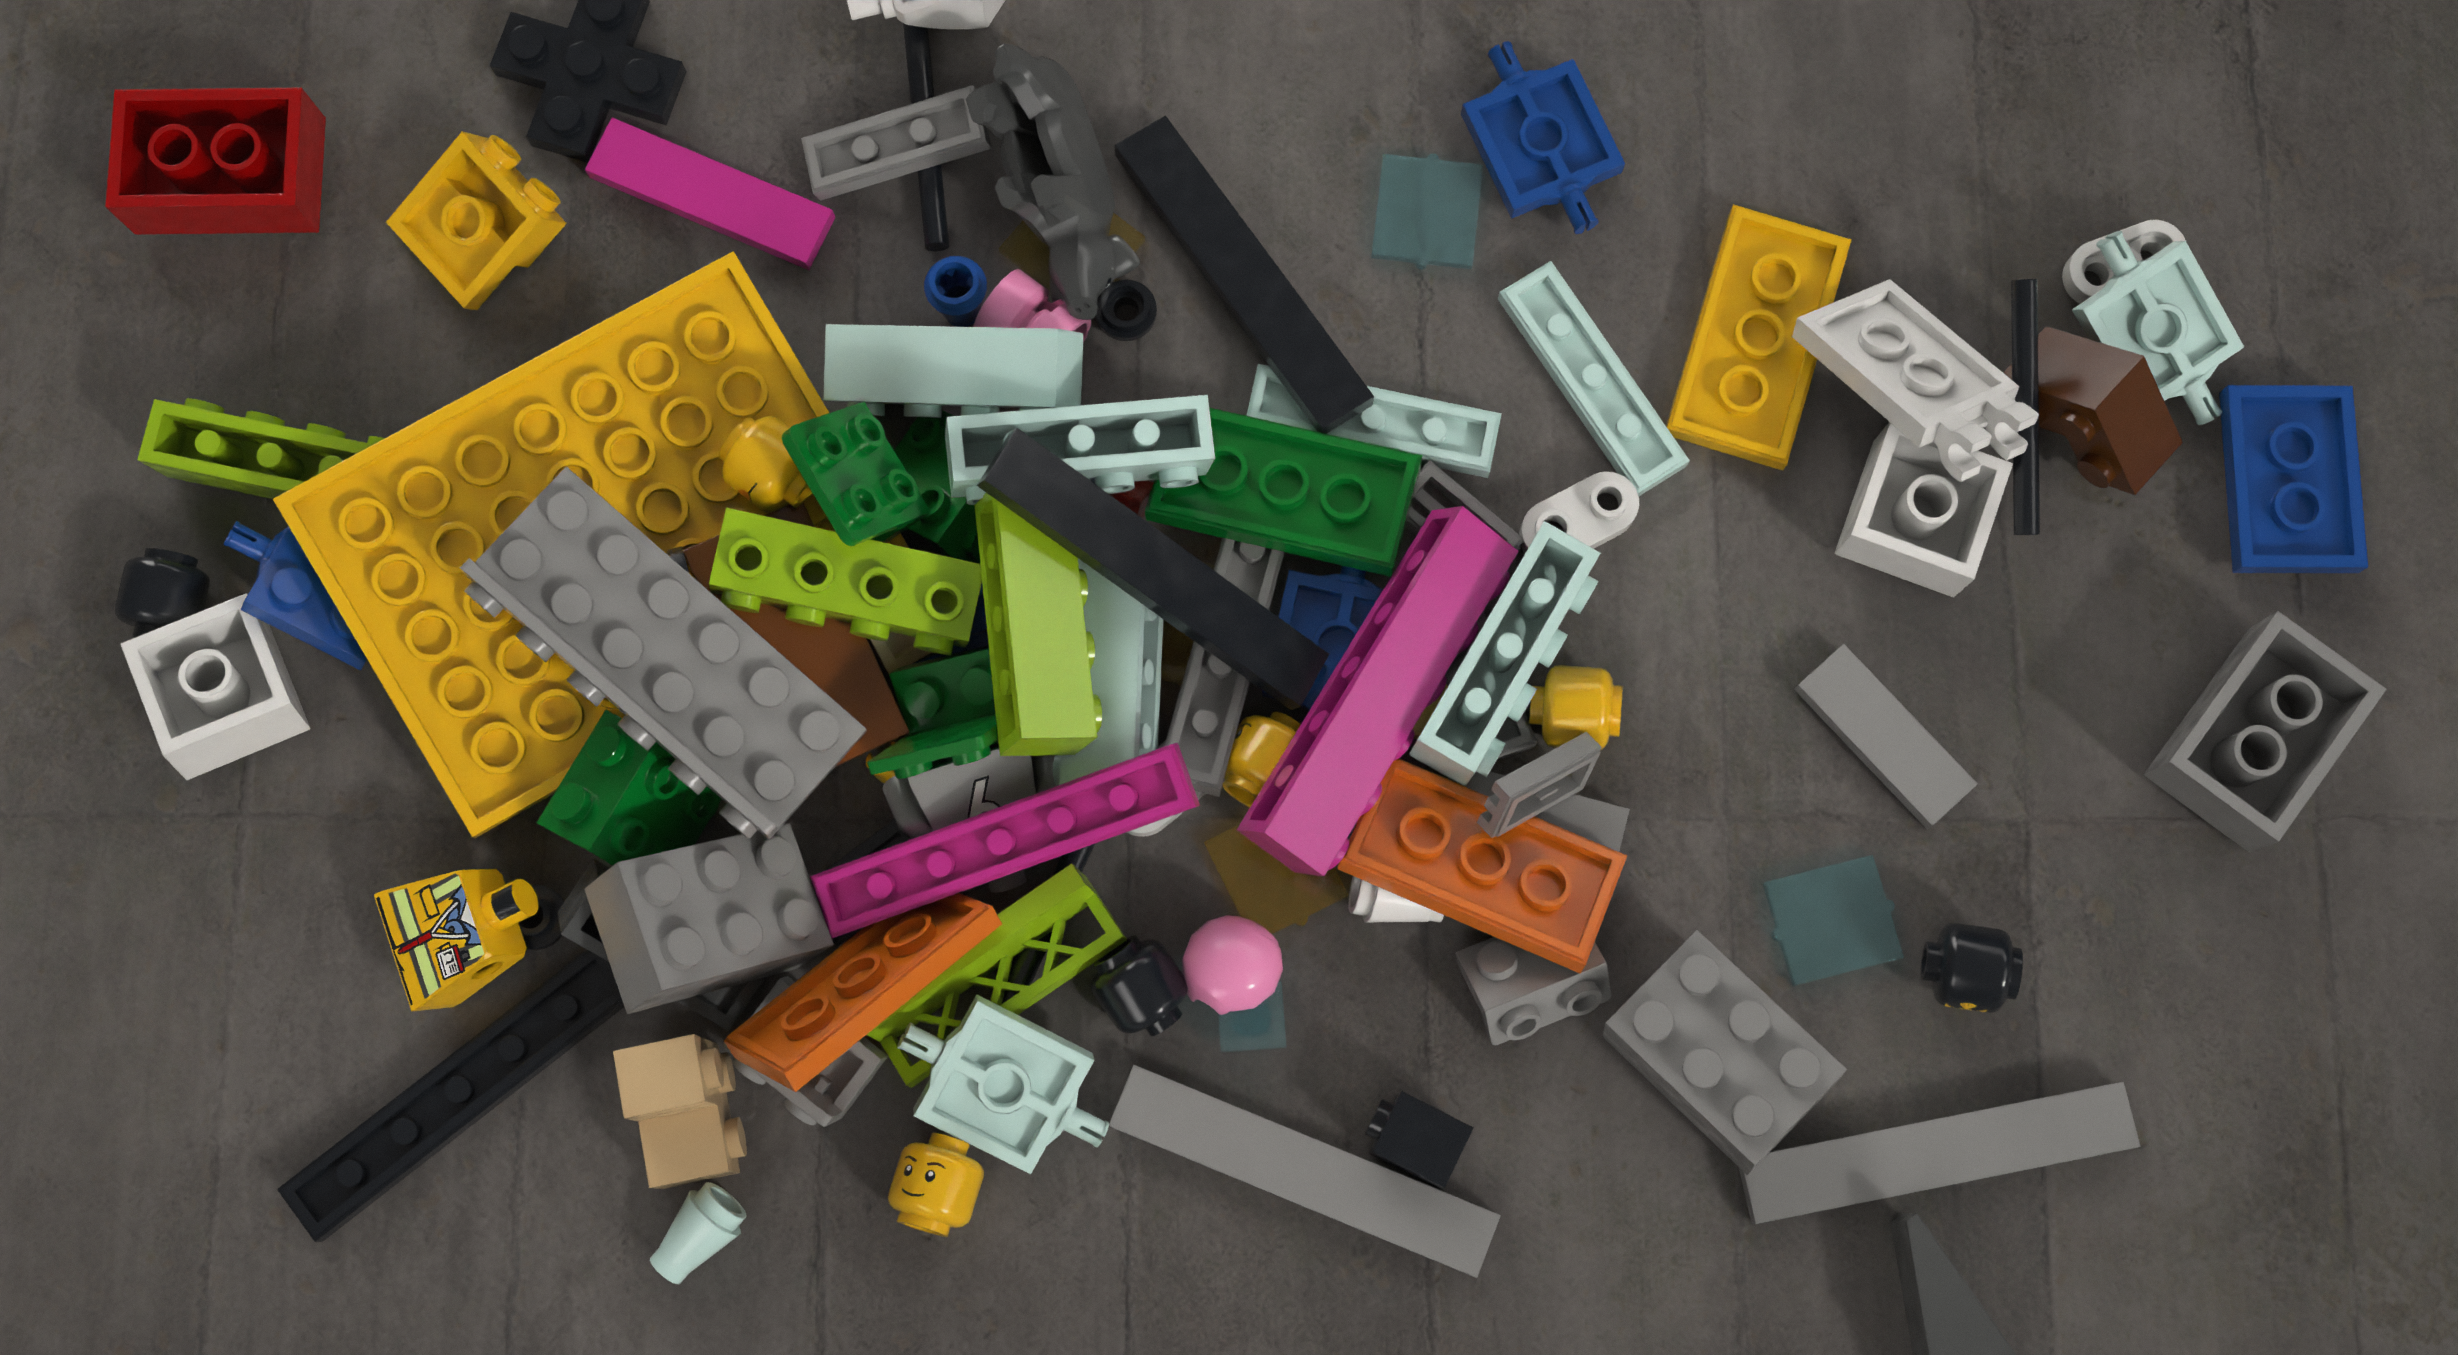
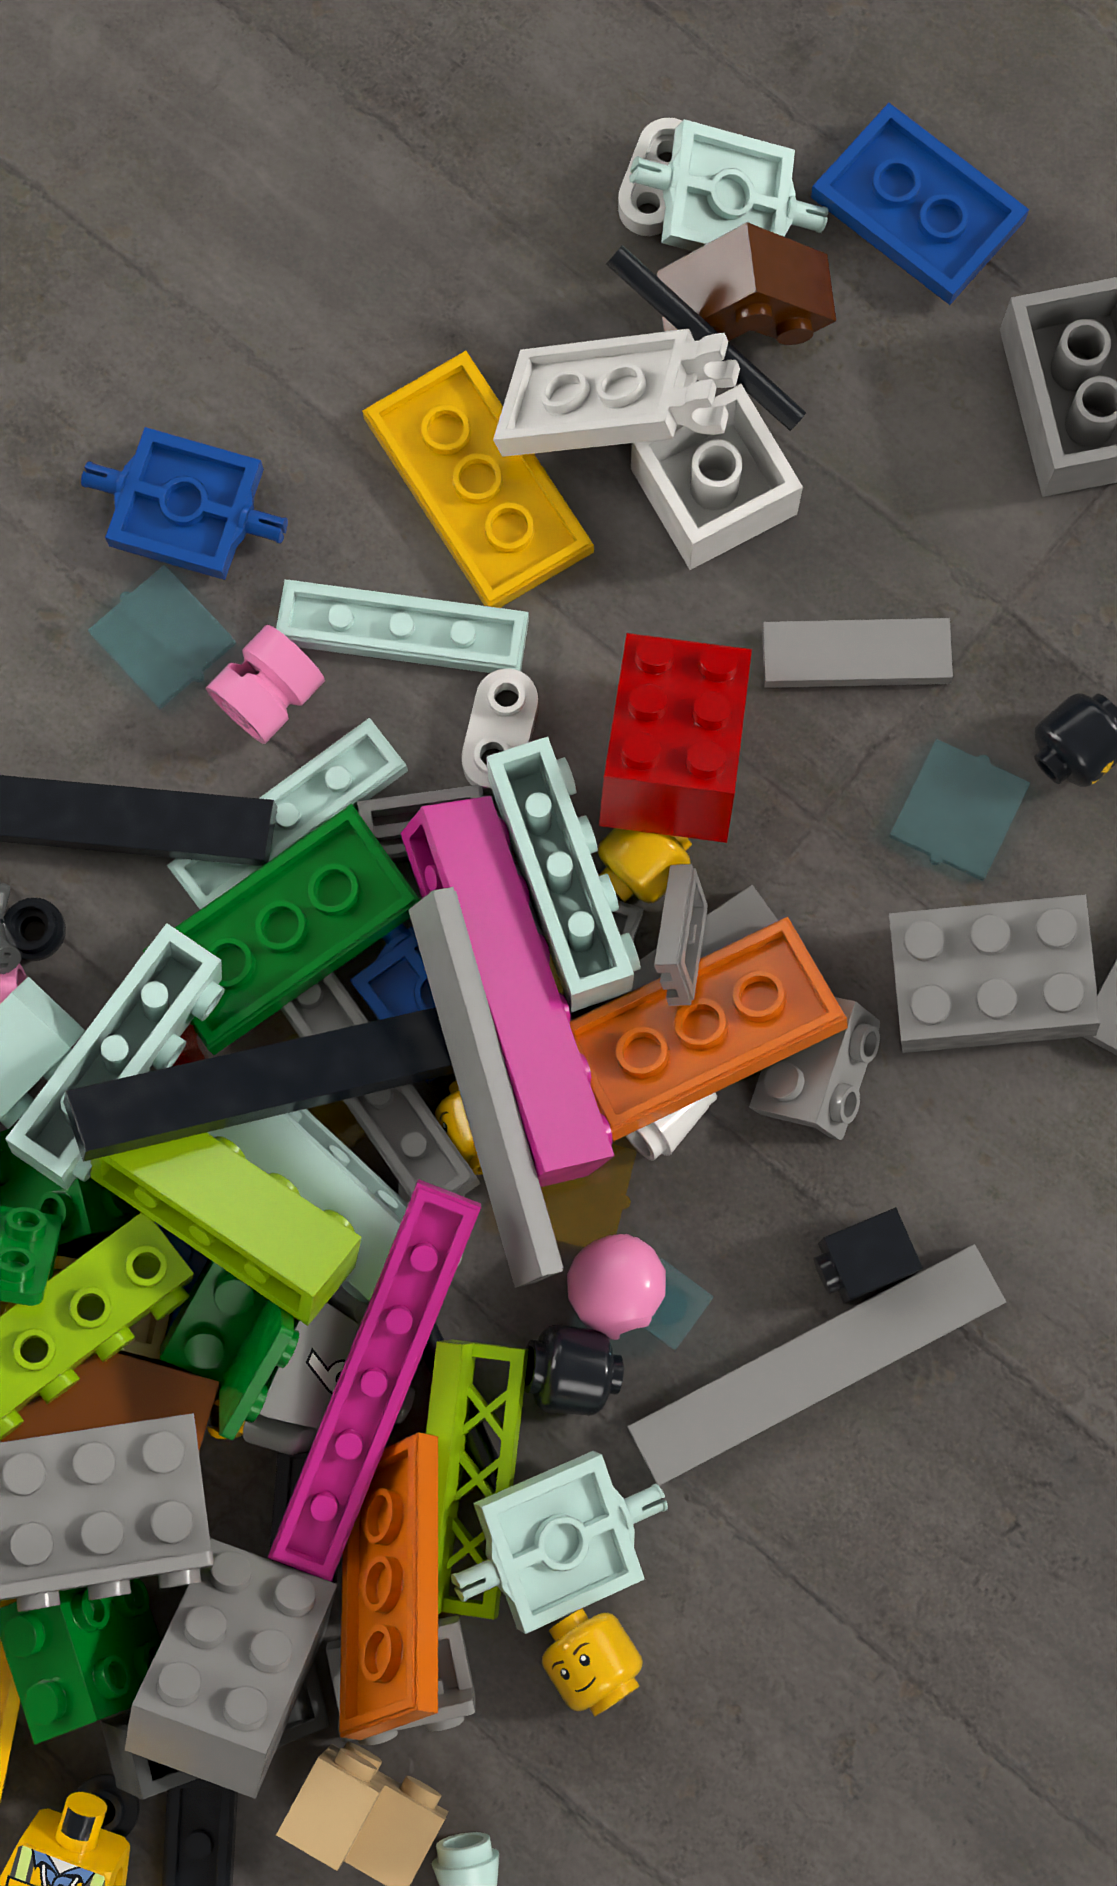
camera: 45 degrees left, 0 degrees up
none -> bright pink wheel [206,625,325,744]
none -> light grey tile [408,887,564,1288]
none -> red brick [599,633,752,843]

